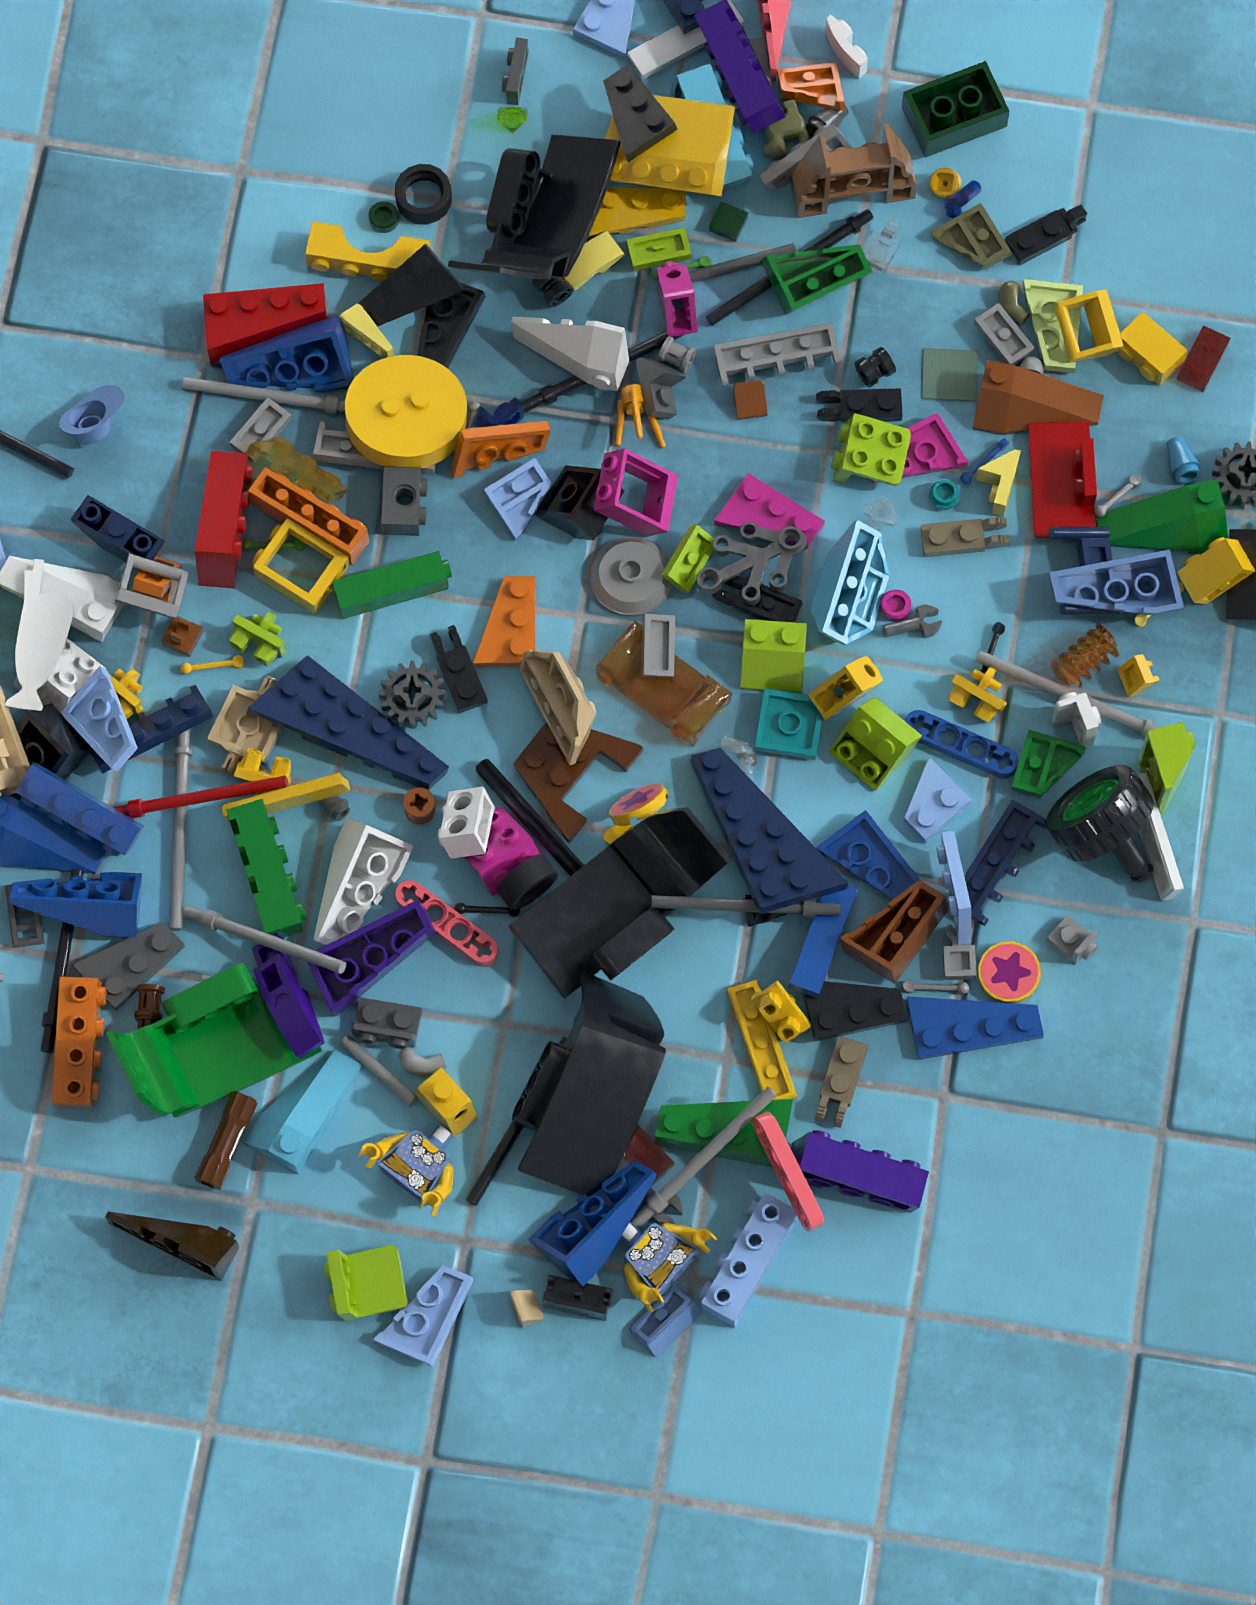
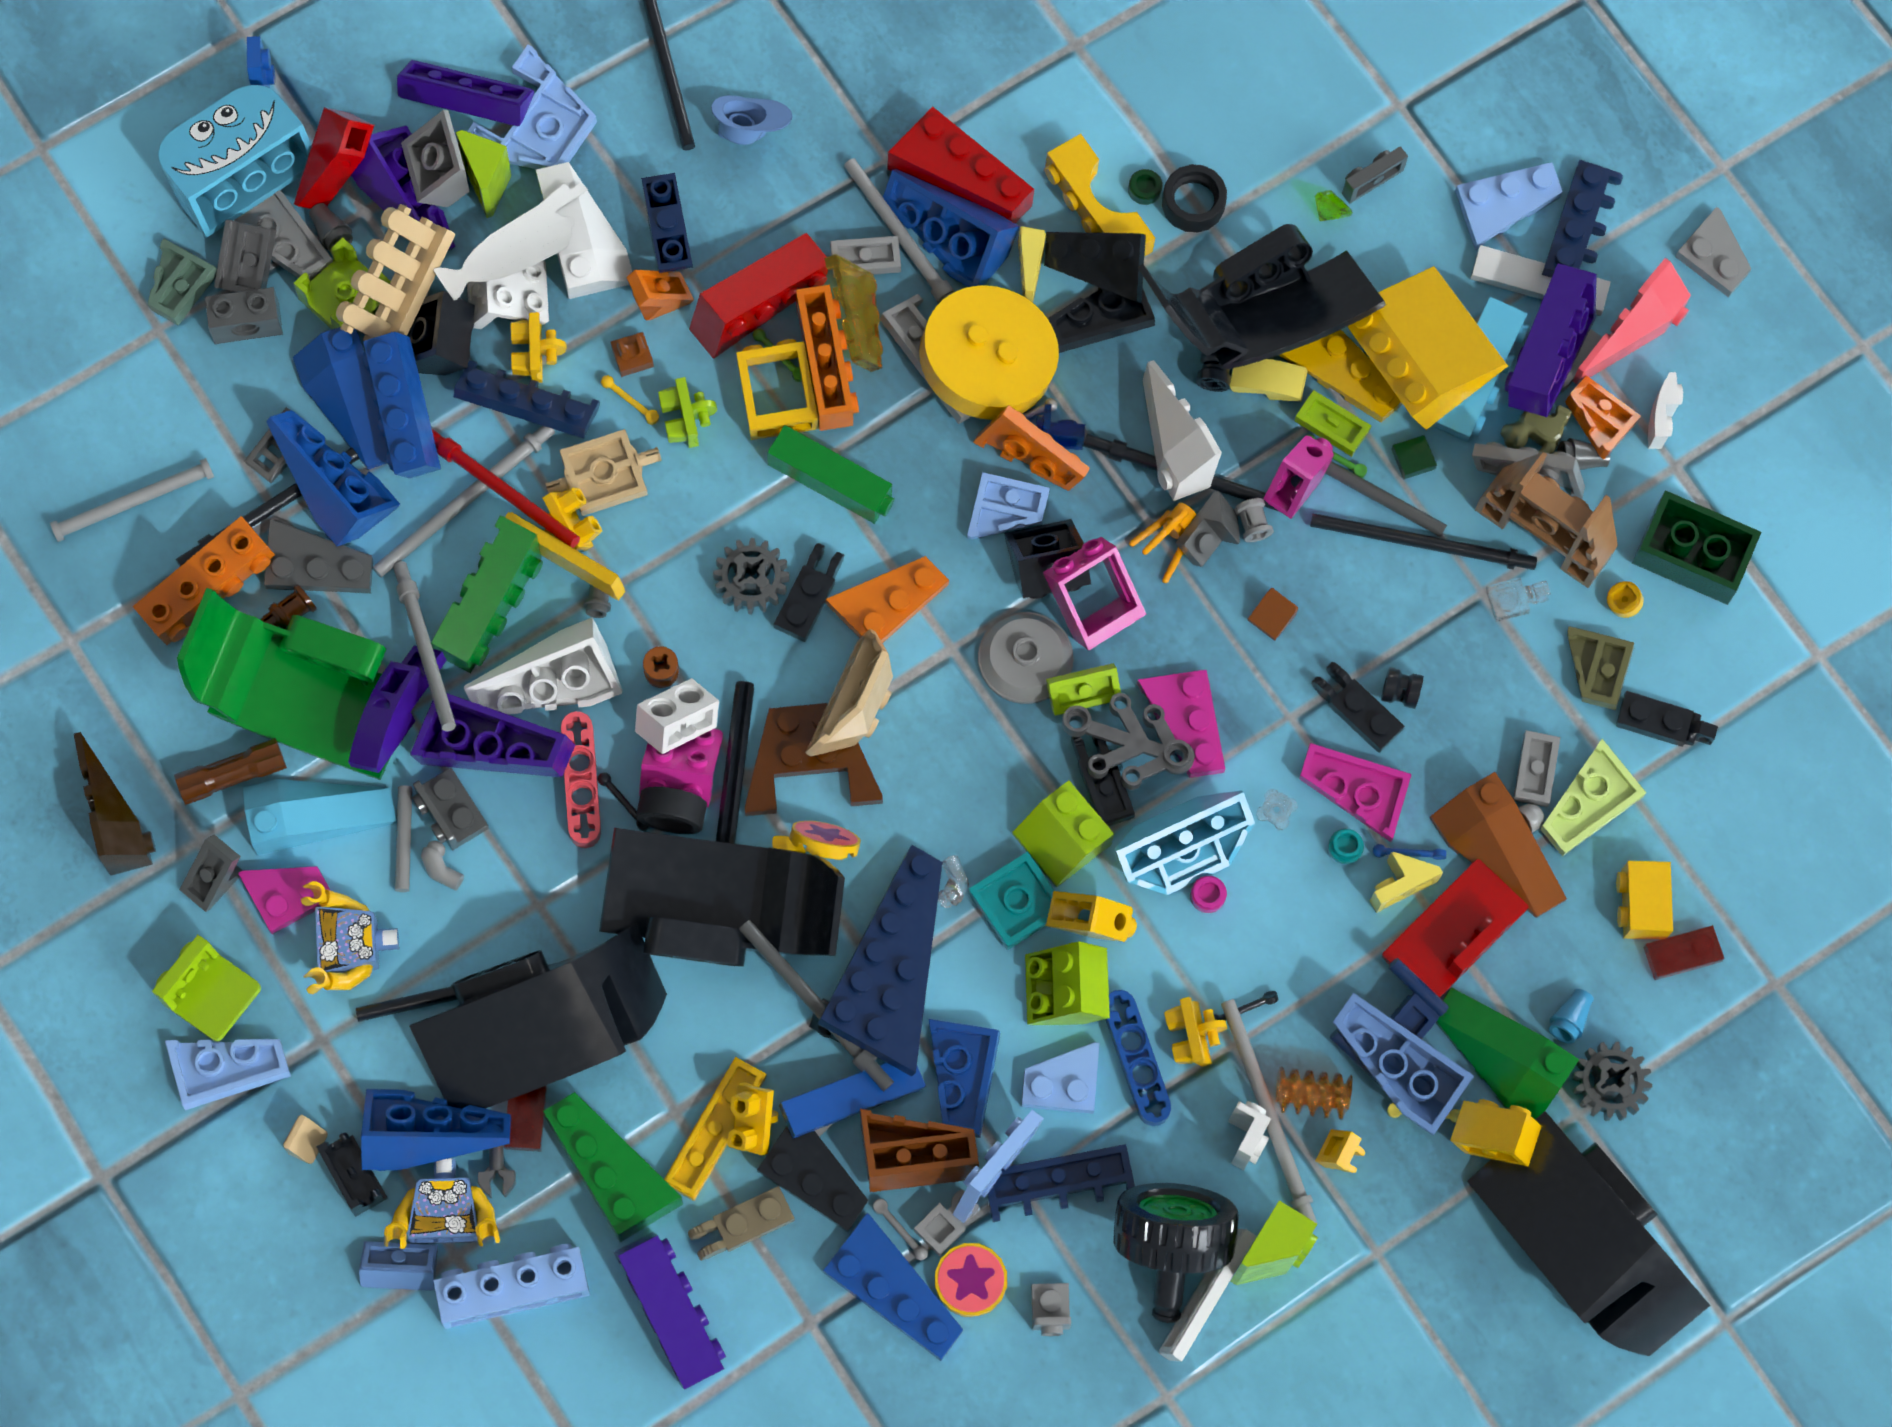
camera: 40 degrees right, 0 degrees up
light blue wing [61,666,138,772] -> none
light grey tile [115,553,189,619] -> none
dark blue wing [246,655,449,791] -> none
dark grey brick [381,467,428,536] -> none
yellow torso [414,1068,478,1138] -> none
clear orange piece [596,620,732,747] -> none
black wing [603,64,678,162] -> none
light grey bar [630,1086,777,1229] -> none
light grey tile [641,614,675,679] -> none
light grey hinge [714,322,841,386] -> none
coral beam [752,1111,824,1231] -> none
green wedge [760,244,873,315] -> none
lime bracket [831,413,911,486] -> none
flat silver bar [883,604,942,639] -> none
dark tan hinge [920,517,1010,557] -> none
sand green sticker [922,348,978,401] -> none
clear blue arm [944,180,982,218] -> none
olive arm [999,281,1030,325] -> none
green wing [1010,730,1086,799] -> none
yellow tile [1054,289,1124,362] -> none
light grey hinge [1094,475,1142,517] -> none
none -> dark grey slope [179,834,242,912]
none -> dark pink wing [238,866,330,934]

